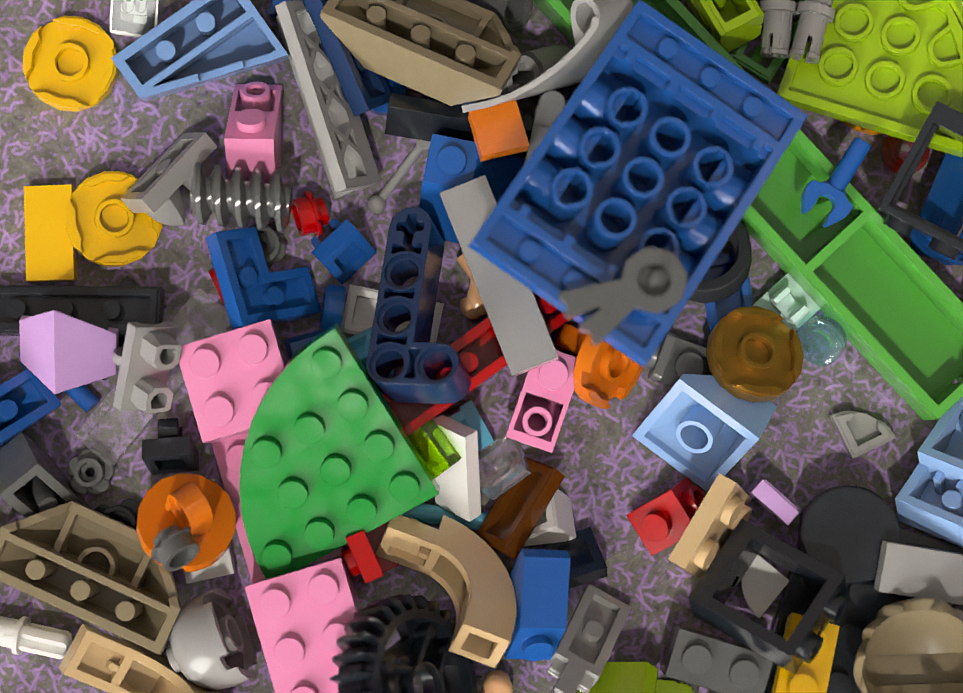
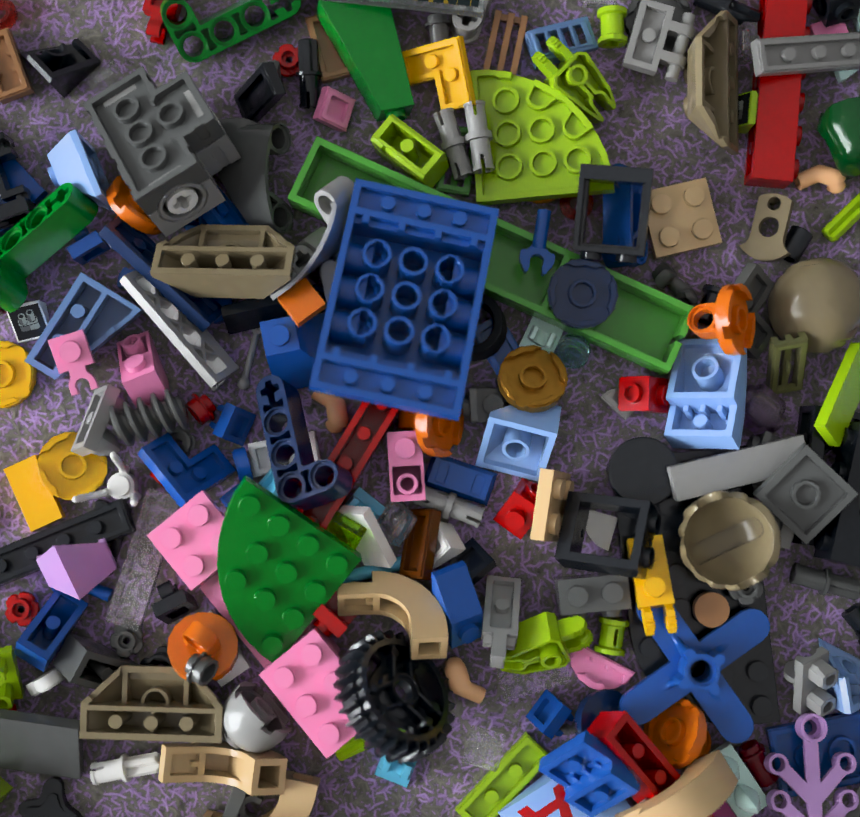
camera: 20 degrees left, 0 degrees up
light grey hips [112,322,182,413] -> none
light grey tile [439,175,559,377] -> none
dark grey piece [558,247,687,346] -> none
lavender tile [745,479,799,525] -> none
none -> bright pink plate [47,329,100,396]
none -> white plant [72,452,141,506]
none -> light grey pin [413,486,485,529]
none -> blue tile [425,457,498,506]
none -> dark blue tile [547,259,618,330]
none -> red bracket [618,376,669,414]

